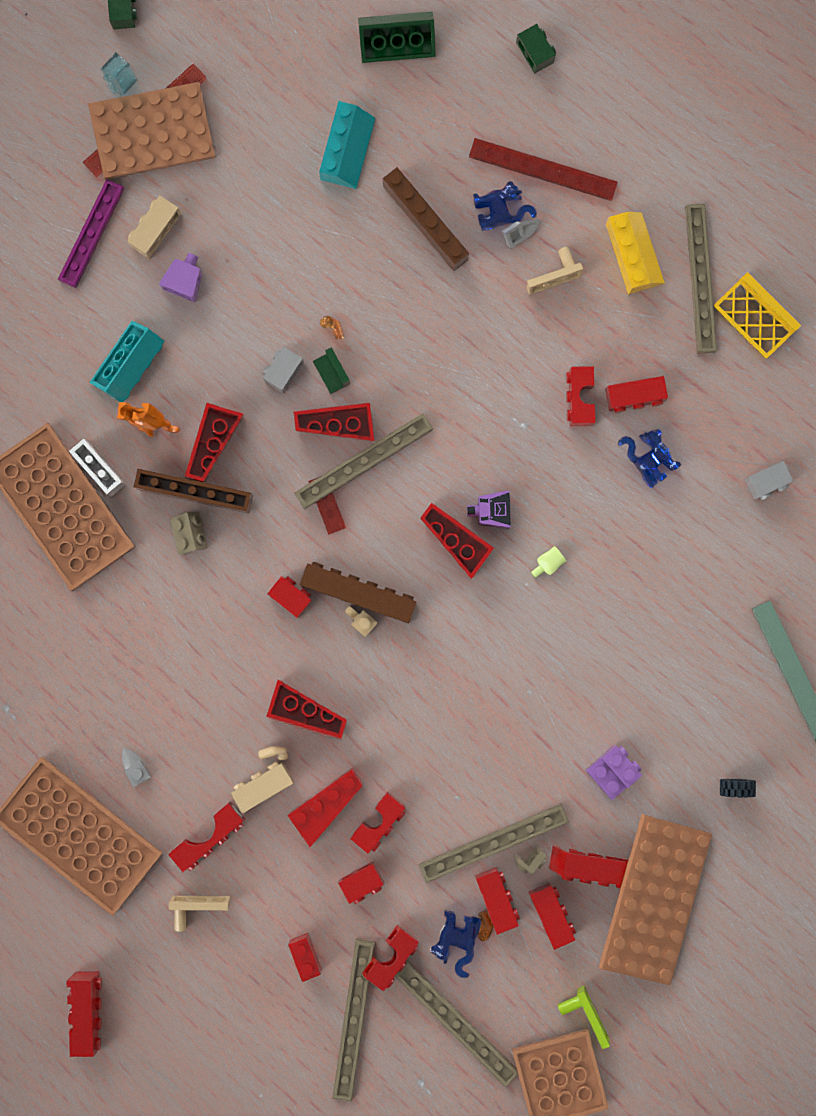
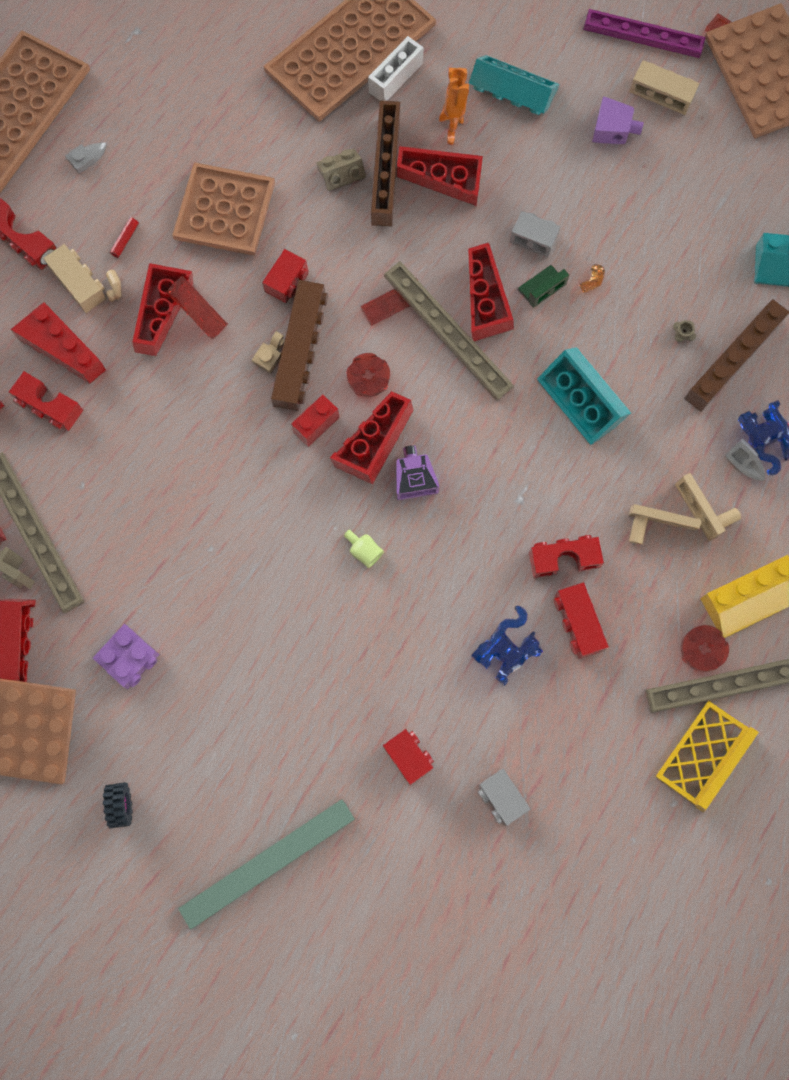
camera: 85 degrees right, 10 degrees down
none -> red piece [110,217,139,258]
none -> clear red tile [166,276,228,339]
none -> nougat plate [172,162,275,256]
none -> red brick [291,394,340,447]
none -> clear red plate [347,353,390,397]
none -> red brick [383,729,434,786]
none -> teal slope [537,347,631,445]
none -> tan piece [629,504,701,545]
none -> dark tan plate [673,320,696,342]
none -> clear red plate [681,625,729,672]

